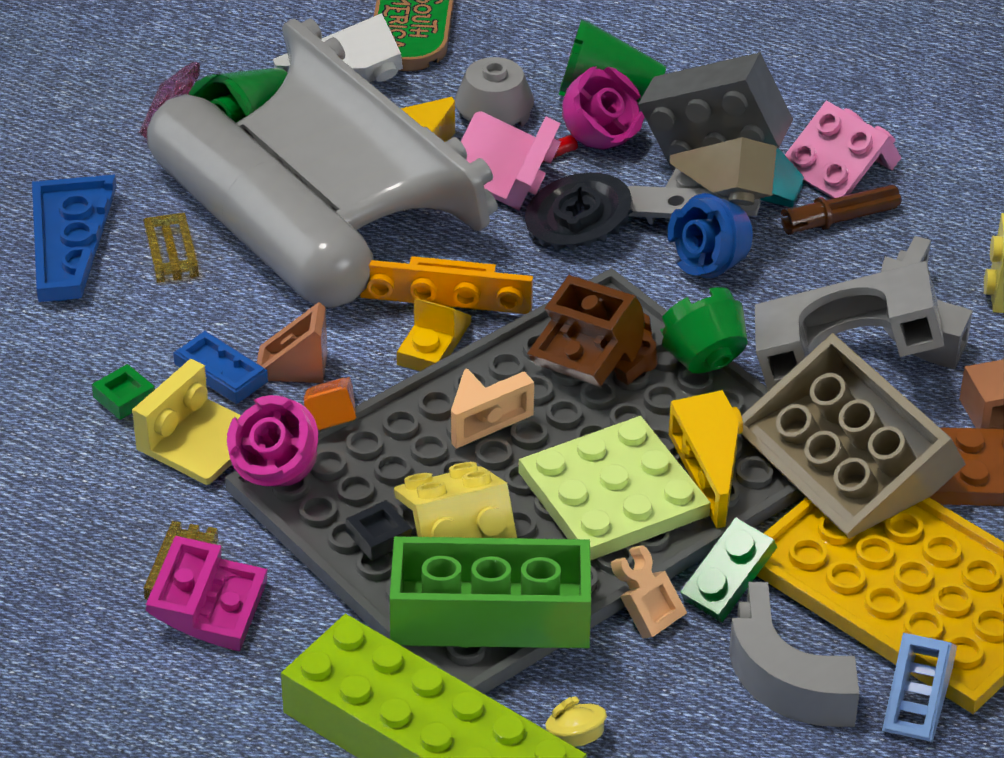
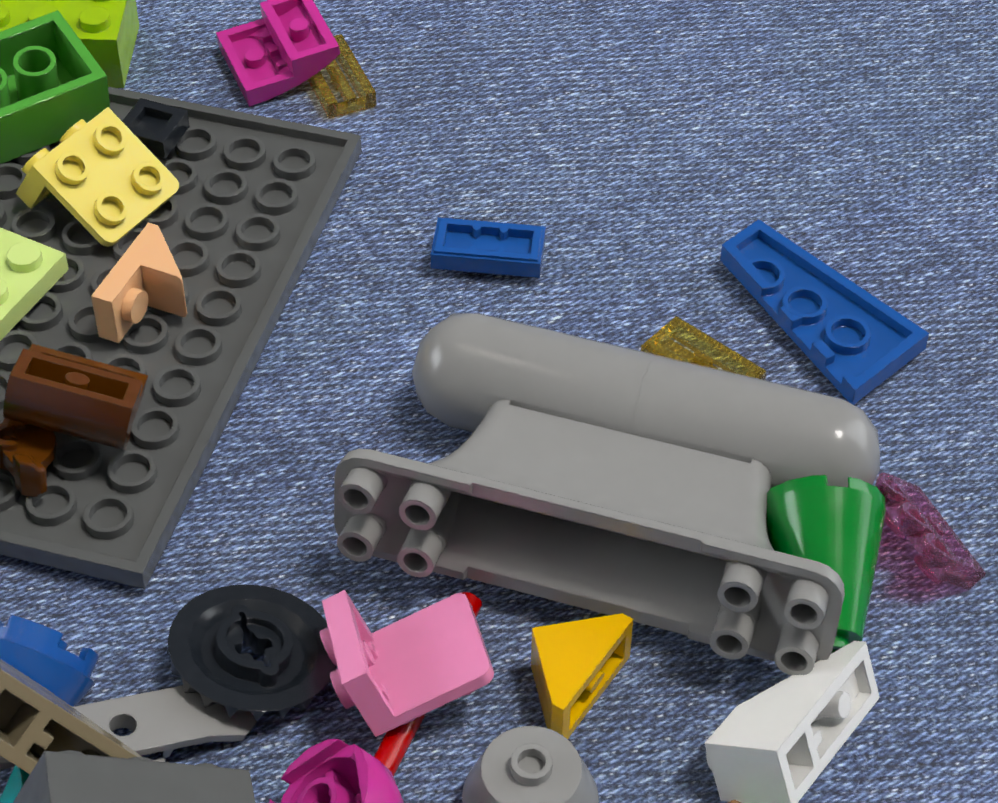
camera: 145 degrees right, 5 degrees up
green plate [92,364,155,420] -> none
light yellow bracket [132,359,241,485] -> none
dark pink cone [227,395,318,487] -> none
nougat slope [257,302,328,383] -> none
orange slope [304,377,357,431] -> none
light orange bracket [360,256,533,314] -> none
yellow slope [397,298,471,371] -> none

